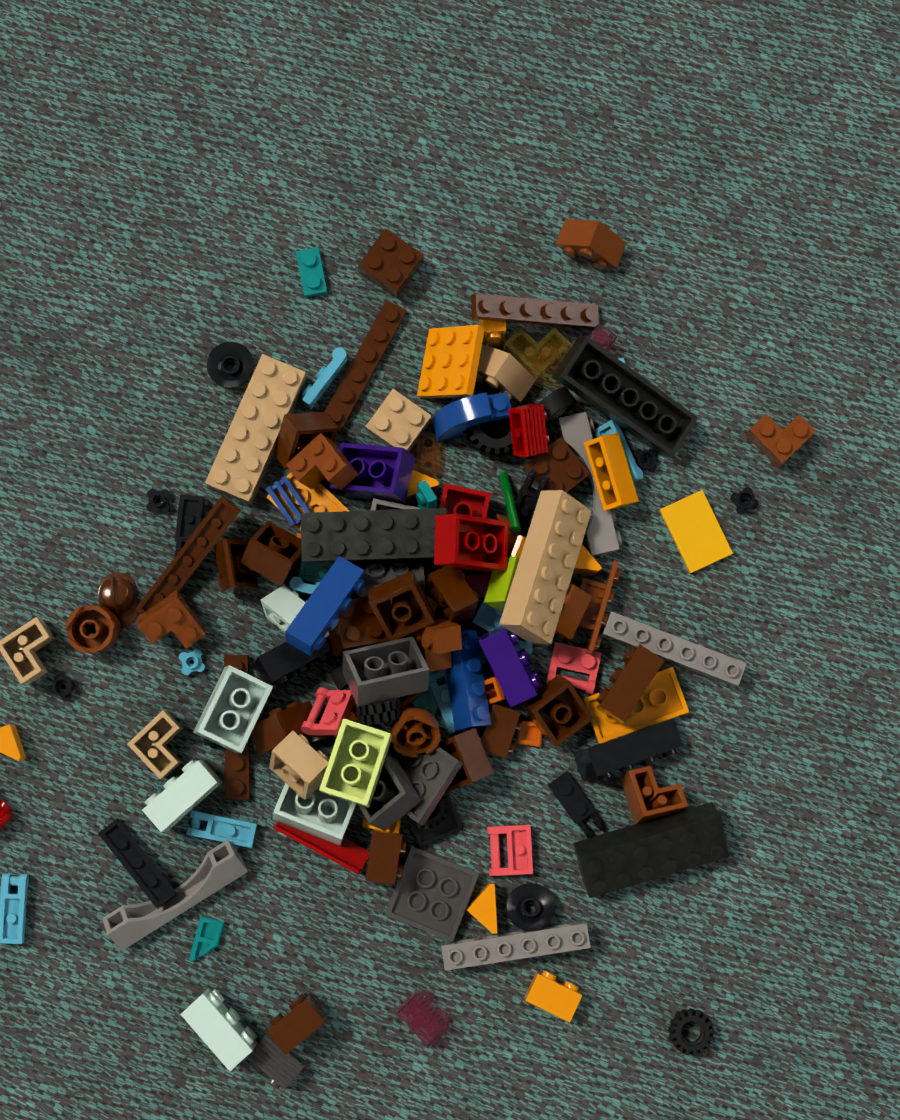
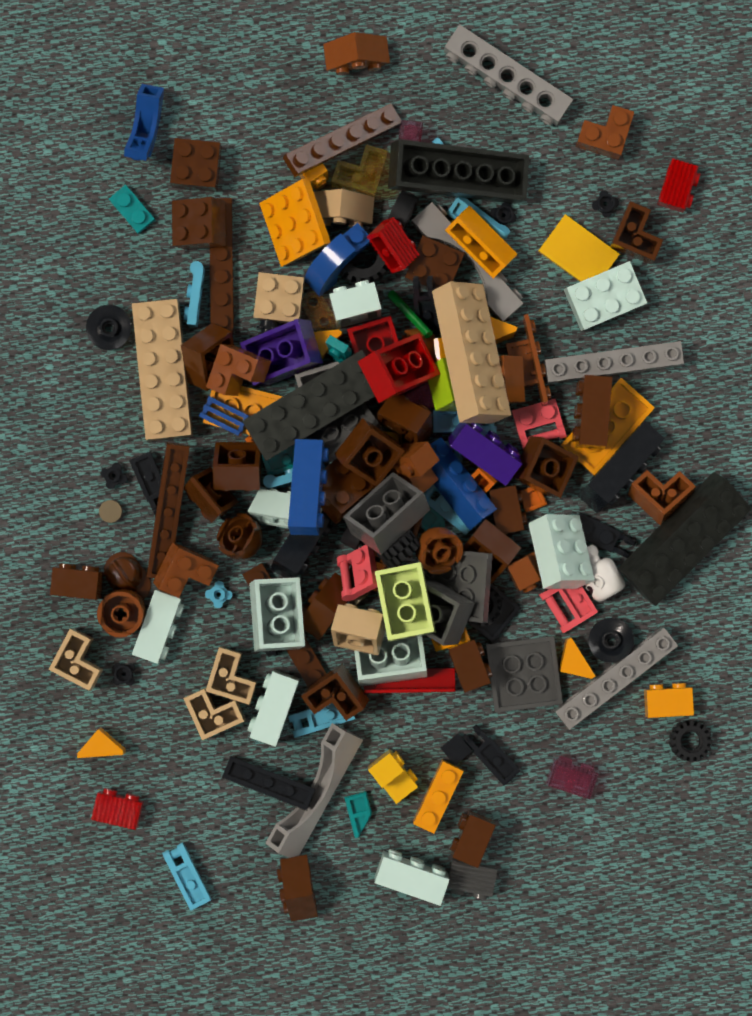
camera: 25 degrees left, 5 degrees up
none -> reddish brown brick [50,563,104,600]
none -> dark tan tile [99,500,123,523]
none -> blue arch [124,84,164,161]
none -> light aqua brick [132,590,185,664]
none -> reddish brown brick [172,197,226,250]
none -> tan brick [183,688,246,740]
none -> reddish brown cylinder [217,513,263,560]
none -> black plate [256,320,278,334]
none -> reddish brown brick [277,855,318,922]
none -> reddish brown brick [301,663,369,721]
none -> light aqua brick [329,280,381,329]
none -> yellow brick [368,749,419,804]
none -> light orange brick [413,759,464,834]
none -> black tile [440,733,472,765]
none -> light grey brick [444,24,573,126]
none -> black hinge [462,724,521,786]
none -> dark orange brick [506,551,541,593]
none -> light aqua brick [528,514,595,589]
none -> light aqua brick [563,261,647,331]
none -> white piece [585,544,625,602]
none -> reddish brown brick [610,201,663,264]
none -> red brick [657,158,700,213]
none -> black tyre [669,720,712,762]

